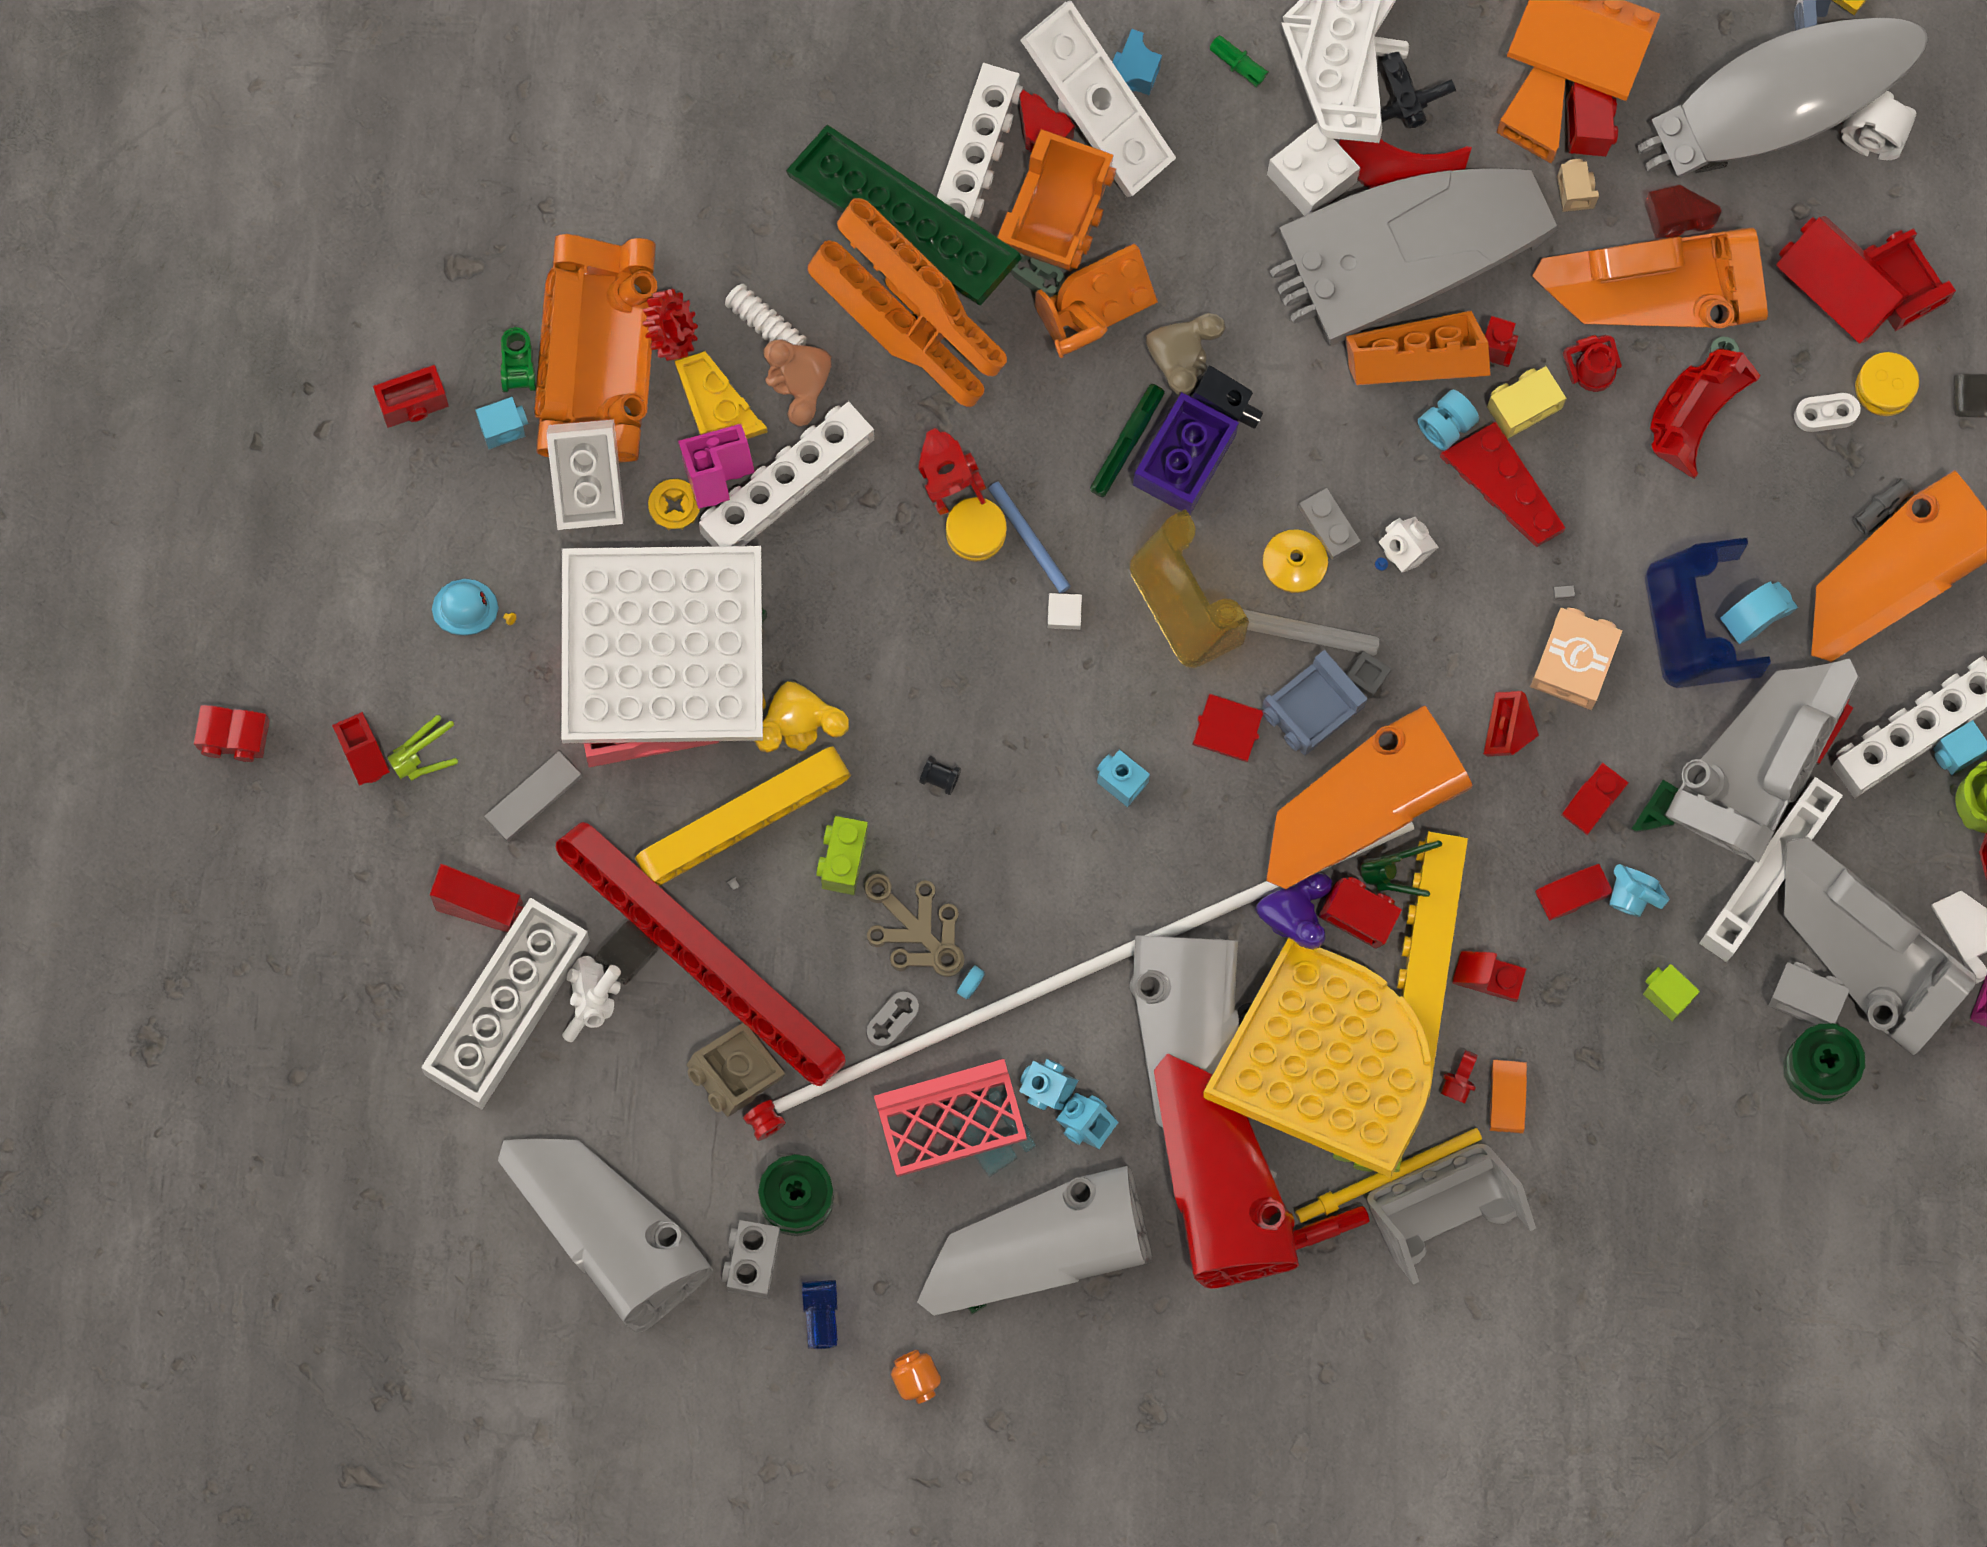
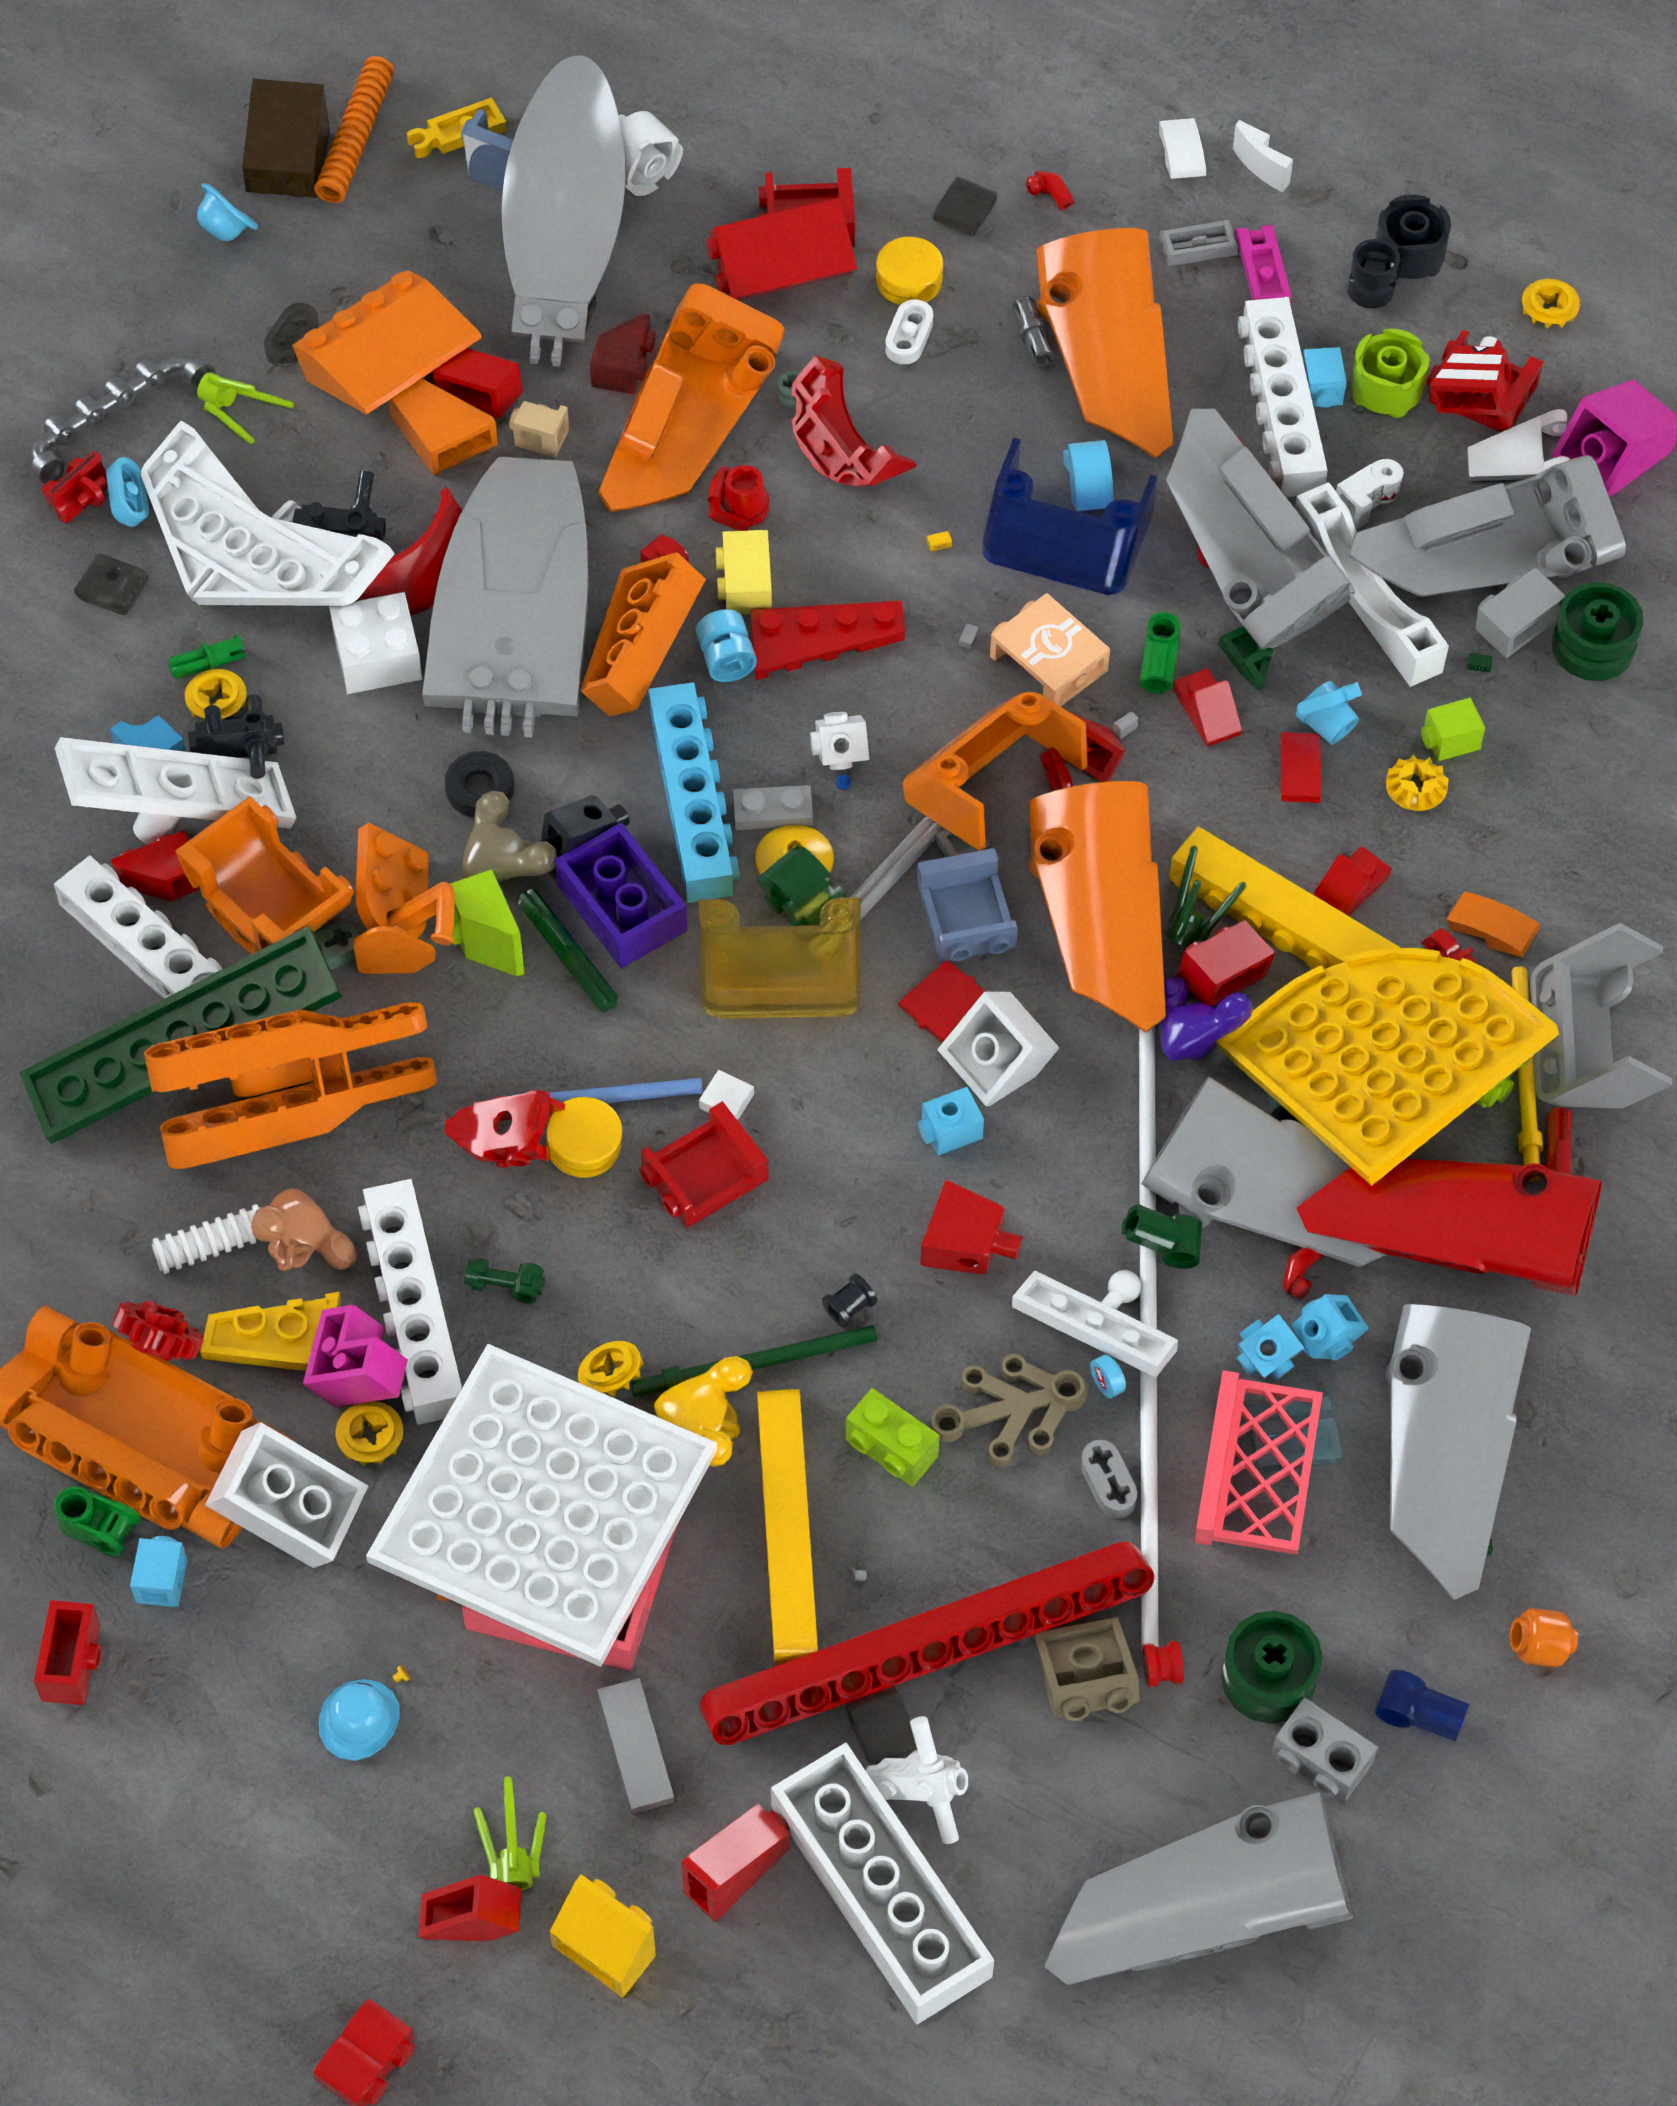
camera: 60 degrees left, 15 degrees down
none -> yellow gear [185,669,247,722]
none -> black piece [188,695,284,779]
none -> black tyre [445,751,514,818]
none -> lime slope [450,869,525,977]
none -> dark green bar [464,1258,545,1304]
none -> yellow slope [550,1874,656,1998]
none -> yellow gear [578,1341,644,1398]
none -> dark green bar [630,1325,877,1397]
none -> red panel [639,1101,769,1228]
none -> medium azure brick [648,682,740,903]
none -> dark green brick [757,844,849,940]
none -> orange windscreen [903,692,1087,851]
none -> red torso [920,1180,1023,1274]
none -> yellow piece [927,531,952,552]
none -> white slope [937,992,1059,1106]
none -> white plate [1012,1270,1178,1378]
none -> red axle [1040,748,1074,792]
none -> light grey piece [1113,712,1138,740]
none -> dark green piece [1121,1204,1203,1269]
none -> green piece [1139,612,1181,694]
none -> red arm [1282,1247,1323,1300]
none -> white leg [1336,459,1403,529]
none -> yellow gear [1386,754,1449,811]
none -> dark green piece [1468,653,1492,672]

